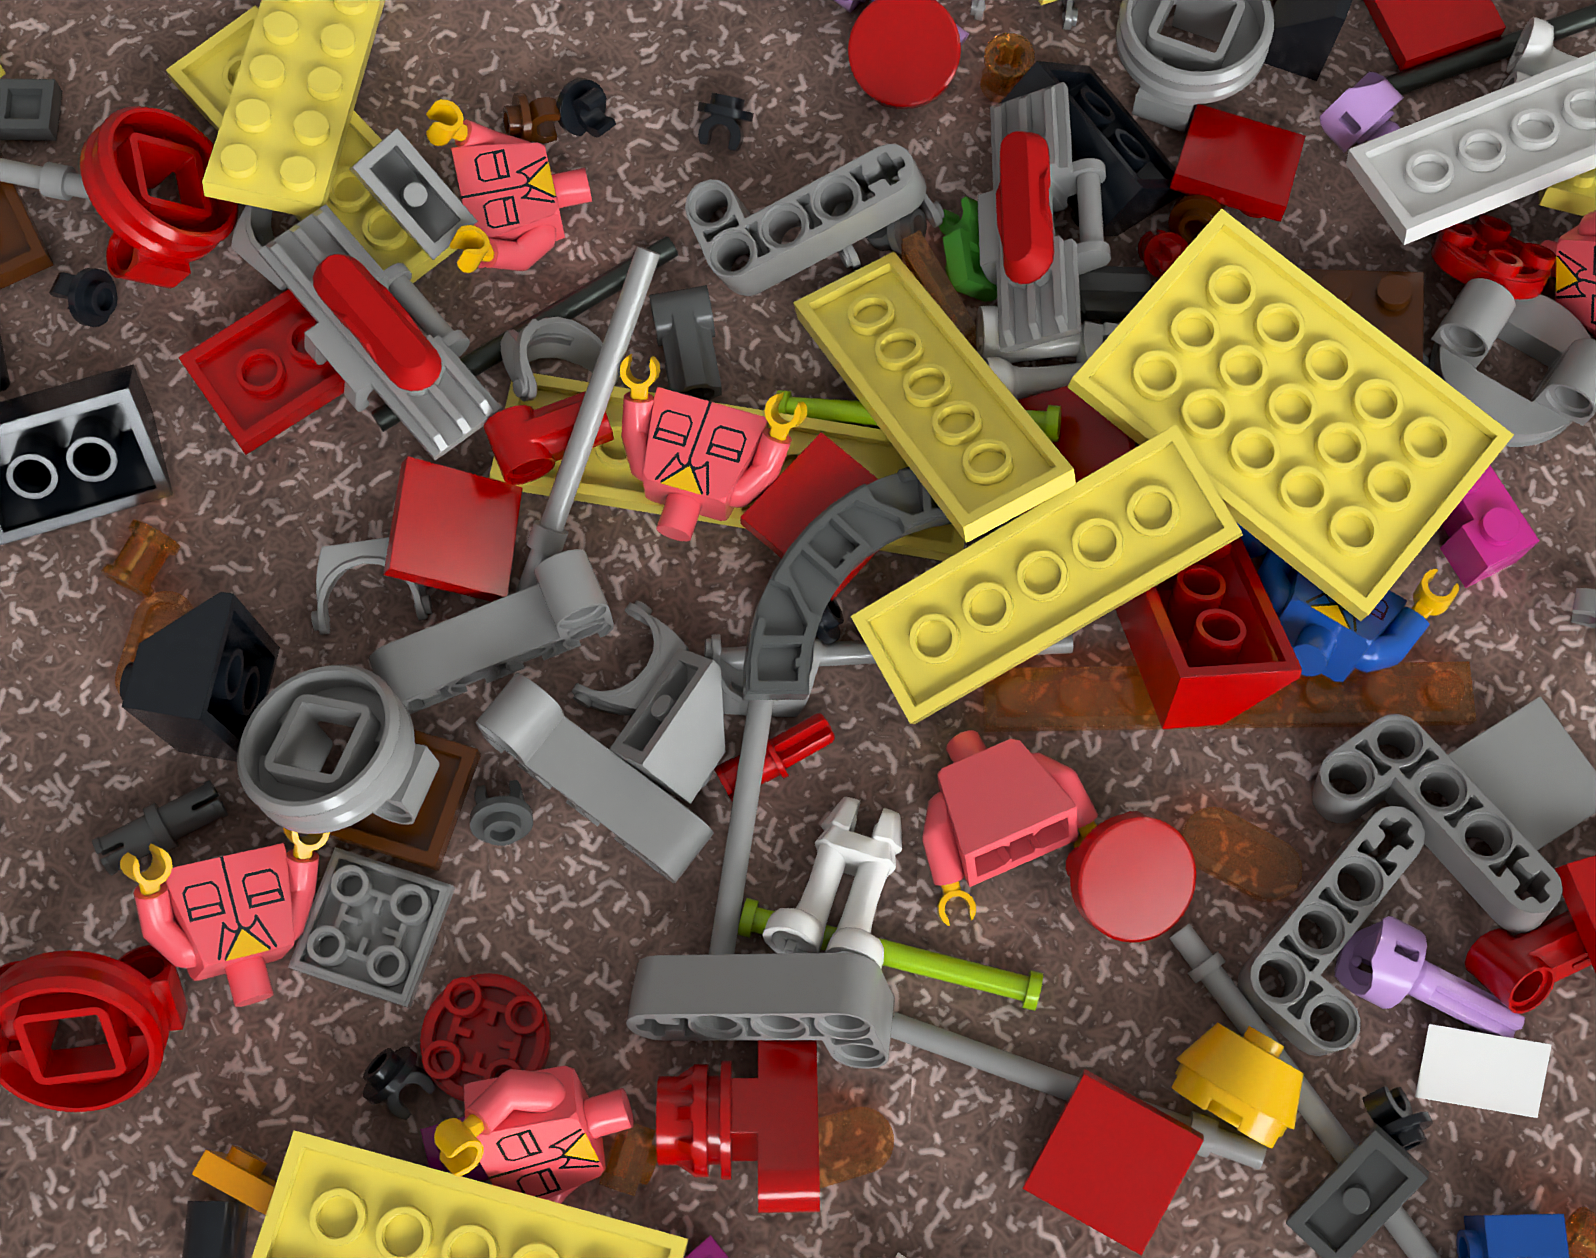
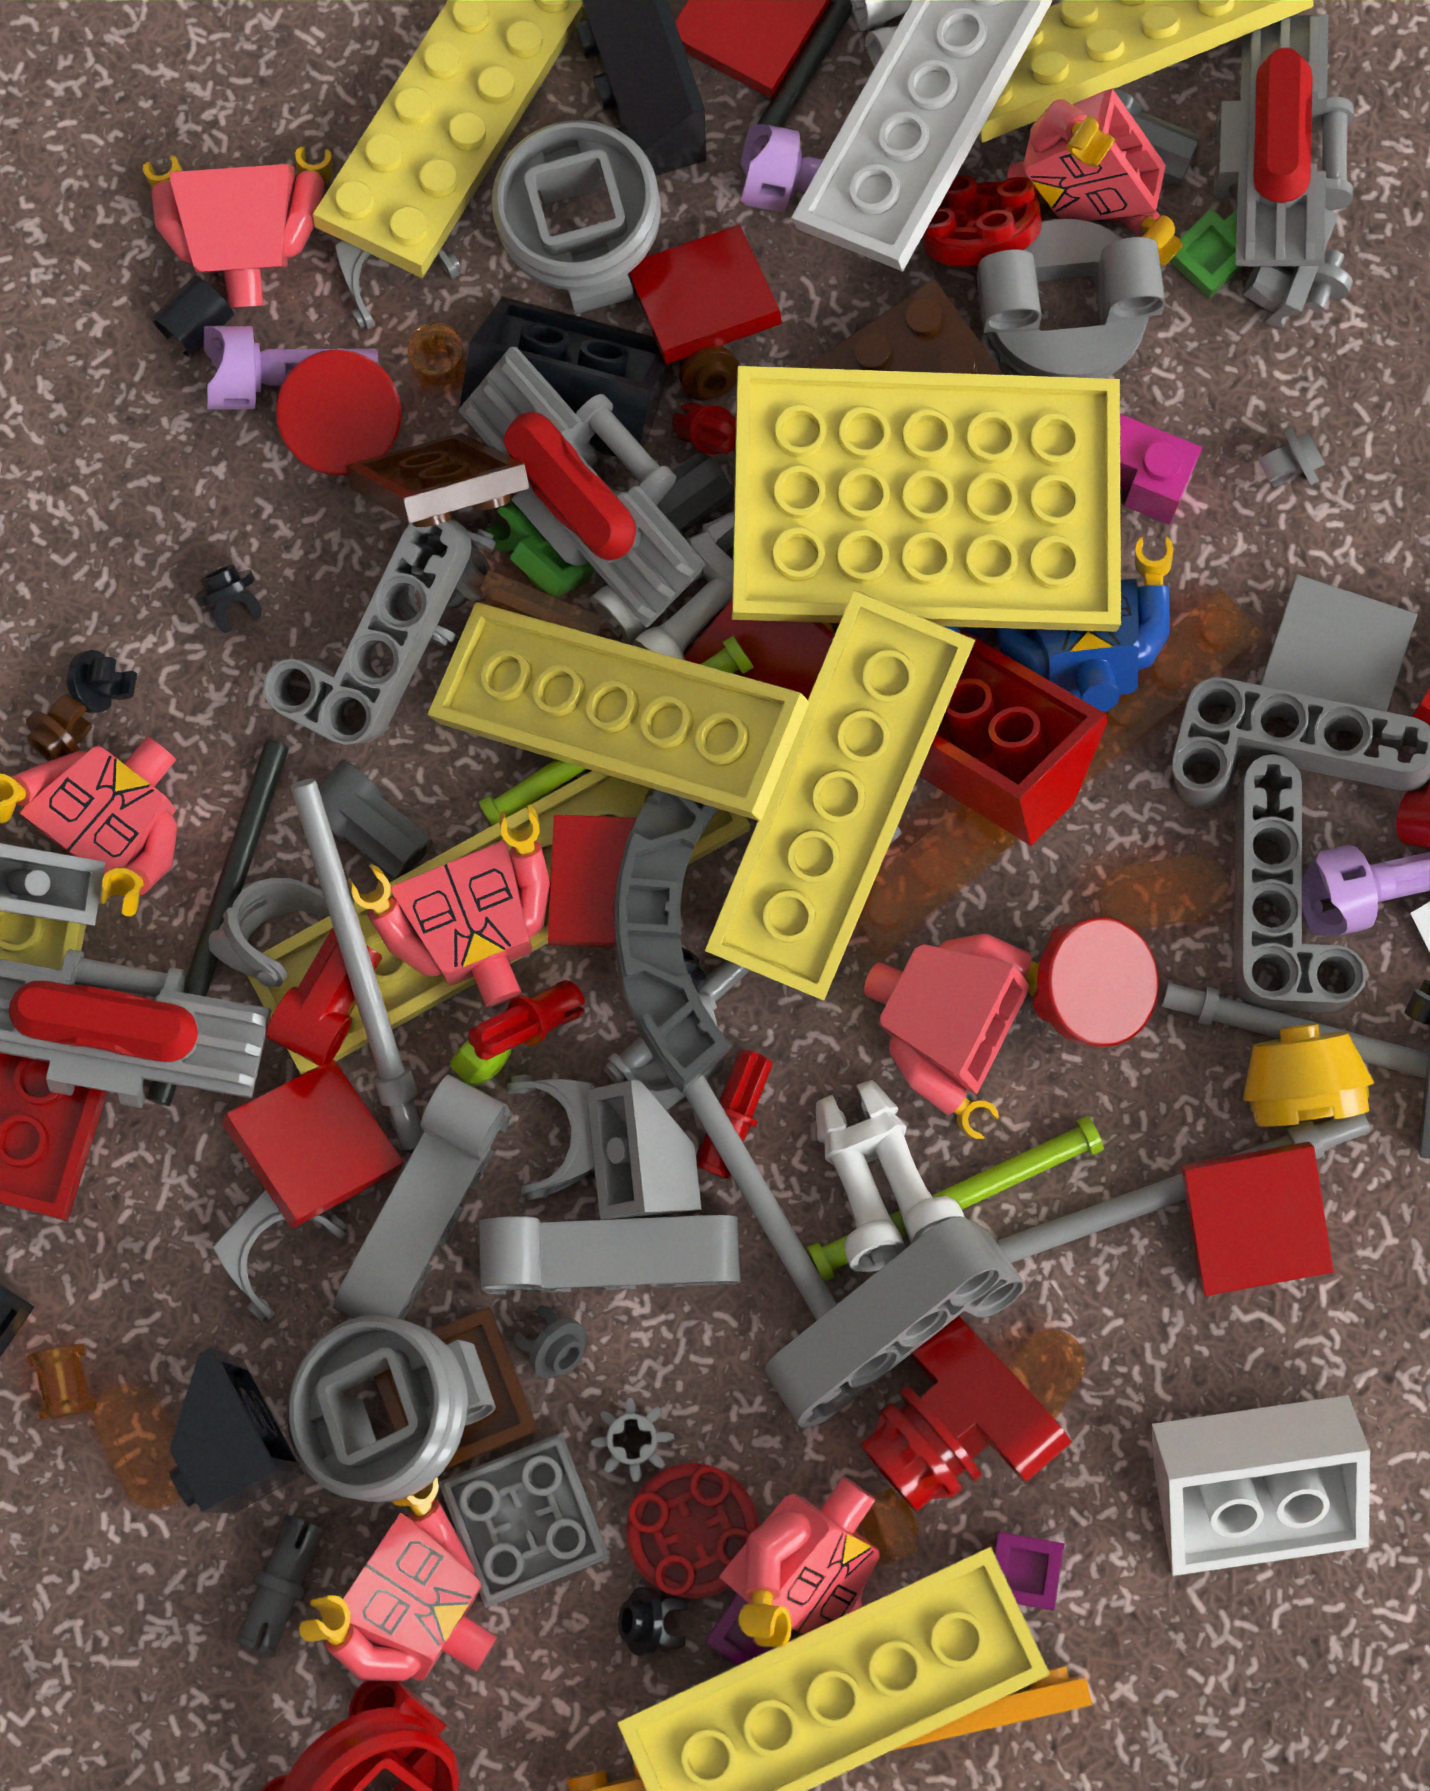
camera: 35 degrees left, 5 degrees up
none -> reddish brown plate [346,433,529,527]
none -> lime tile [450,1040,511,1087]
none -> red axle [468,980,585,1060]
none -> light grey gear [591,1398,675,1482]

